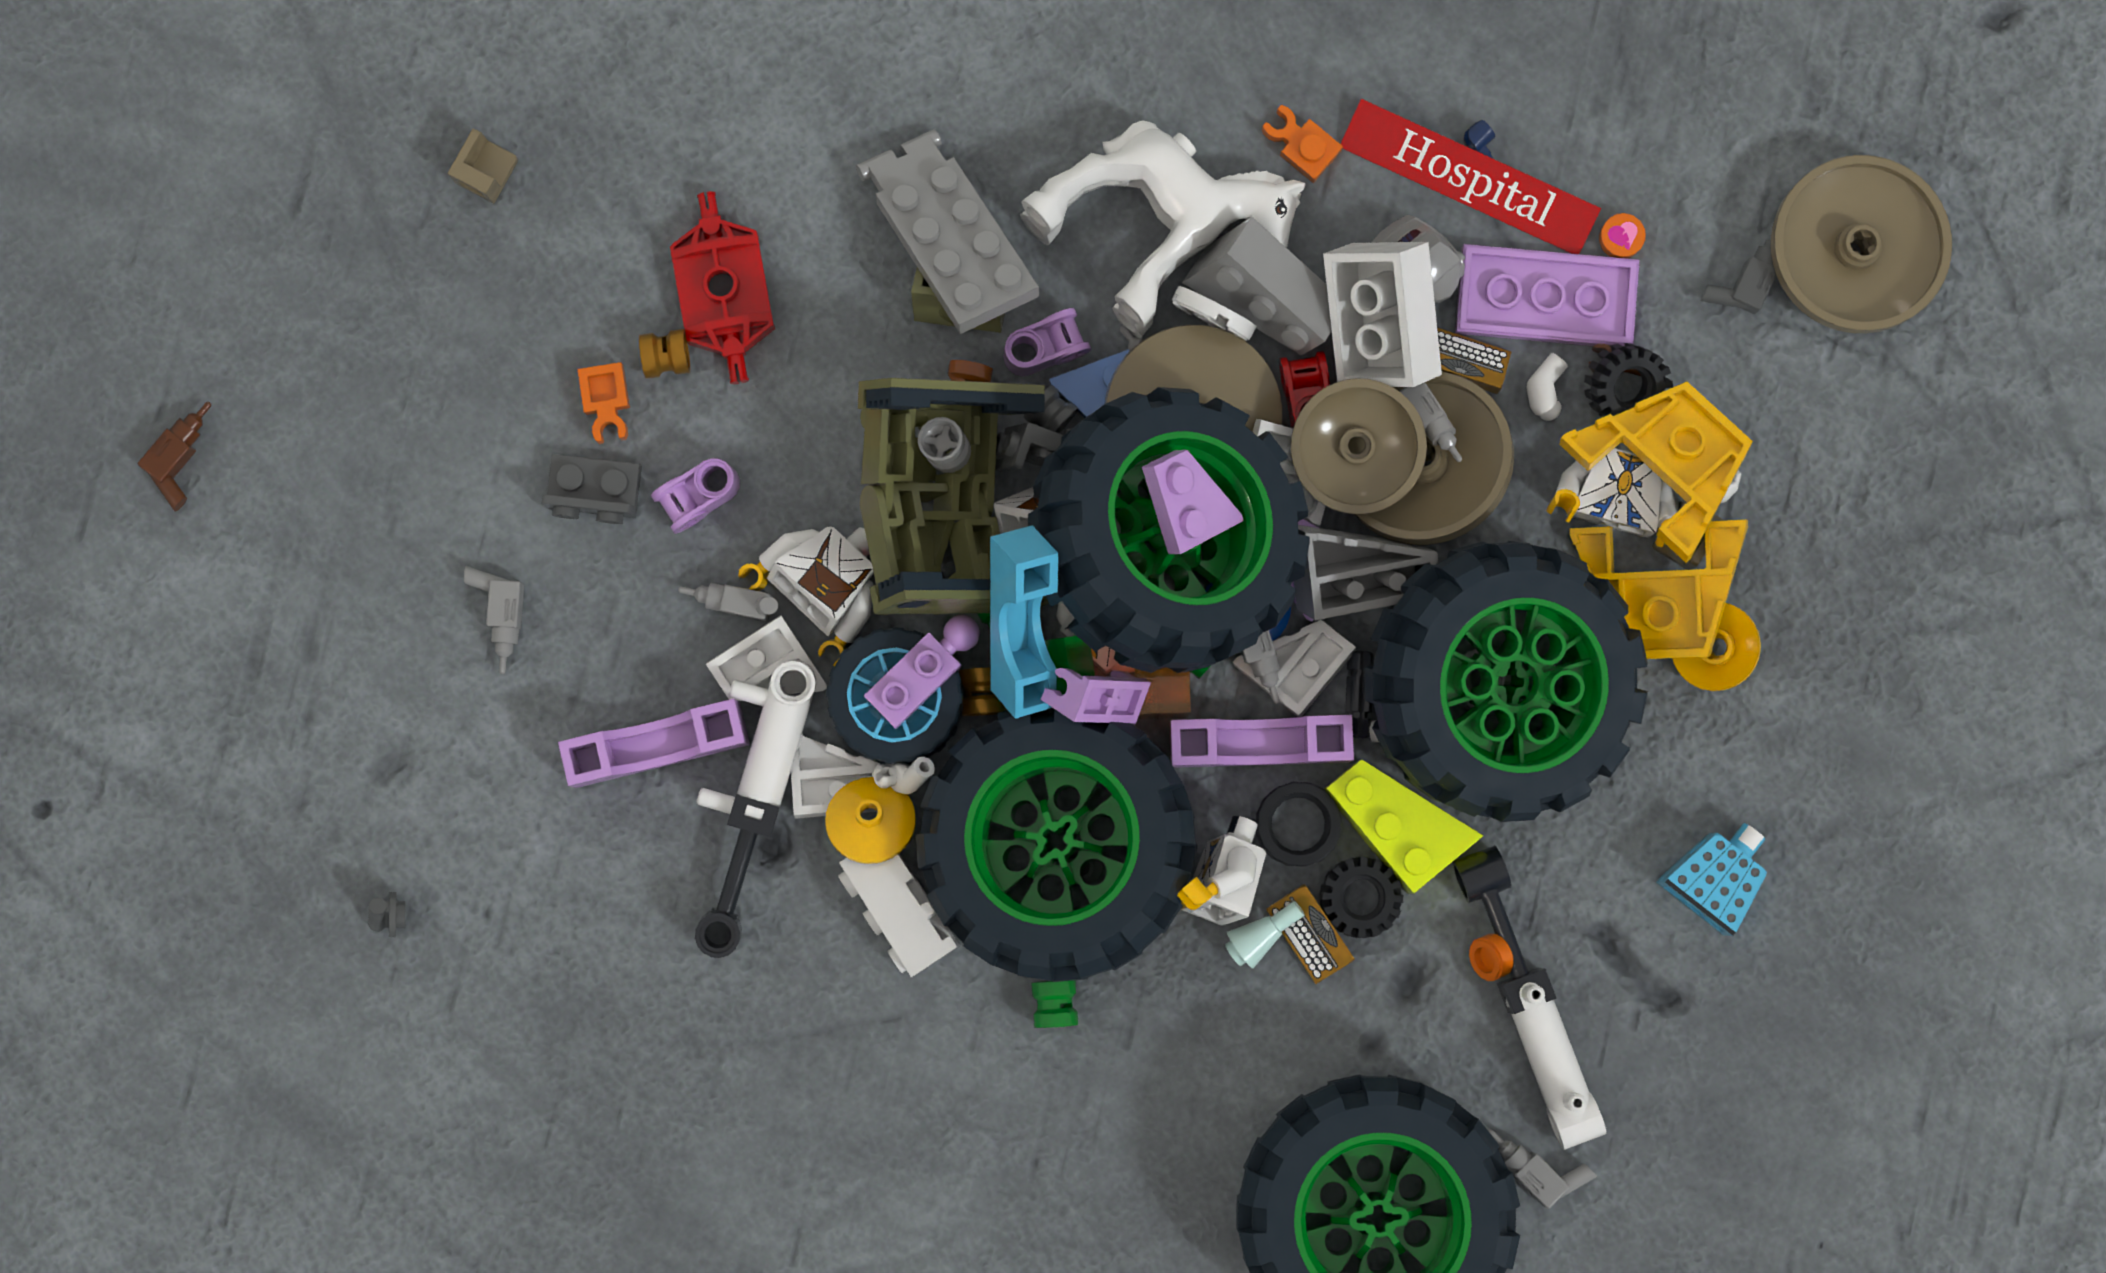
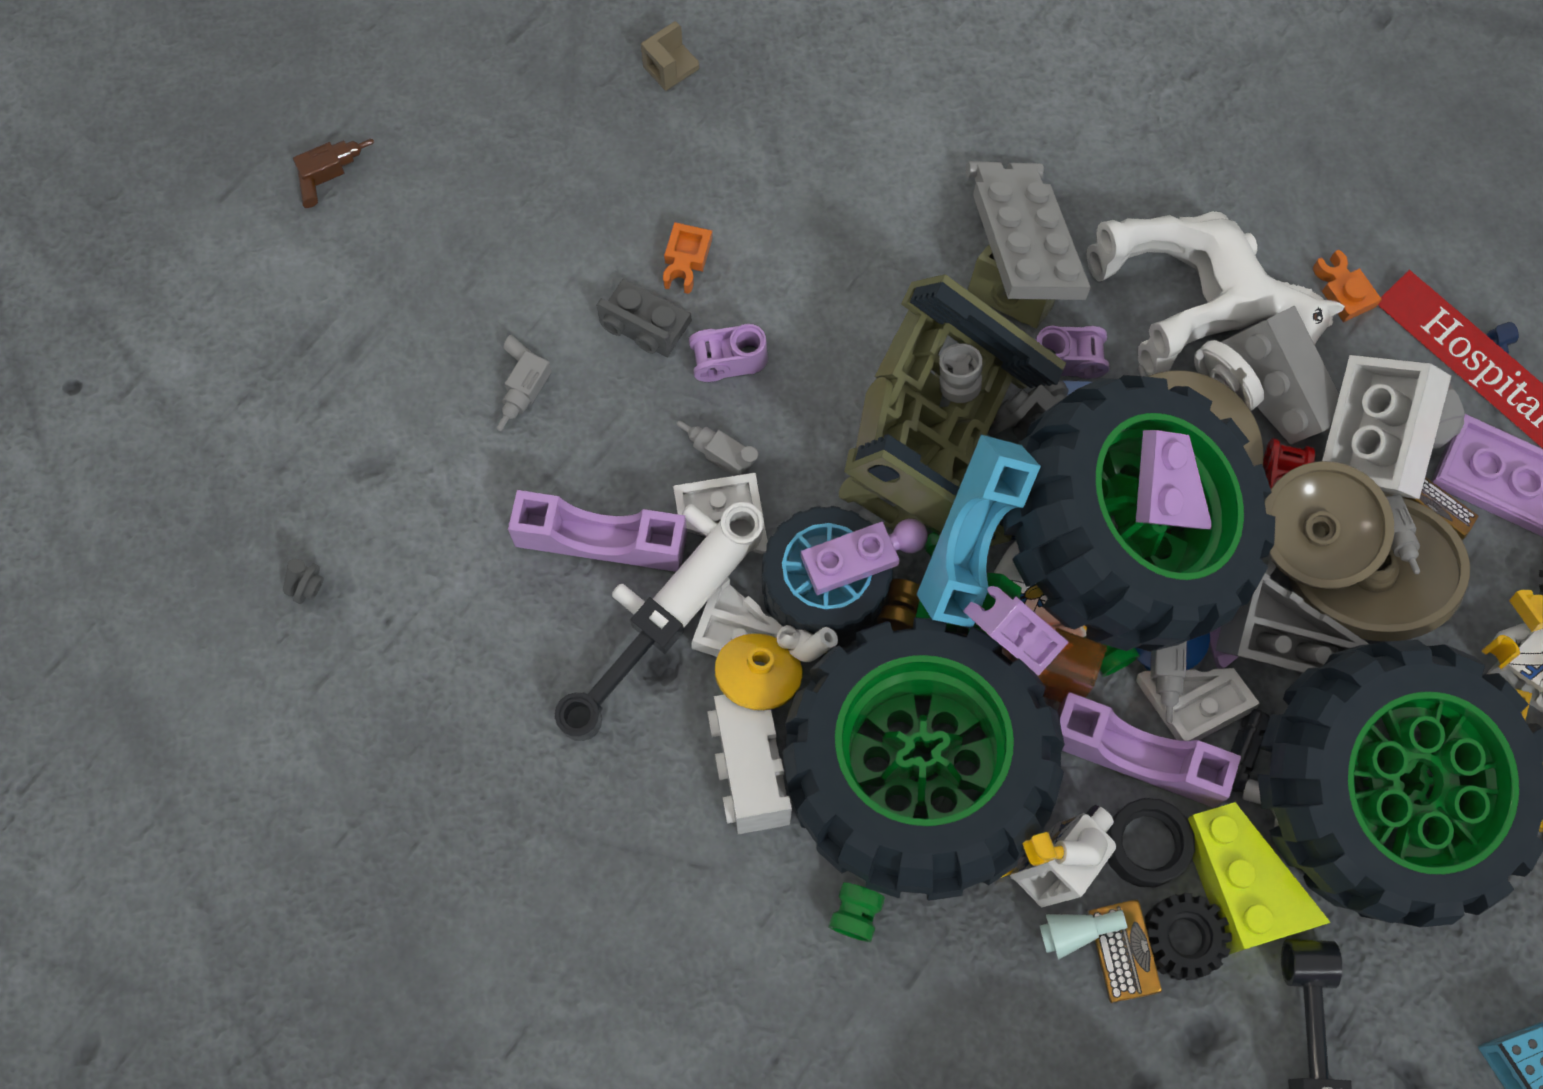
camera: 20 degrees right, 15 degrees down
pearl gold wheel [639,329,691,379] -> none
red plate [670,191,775,384] -> none
white torso [738,526,874,666] -> none
orange tile [1469,933,1513,981] -> none
white arm [1526,353,1568,421] -> none

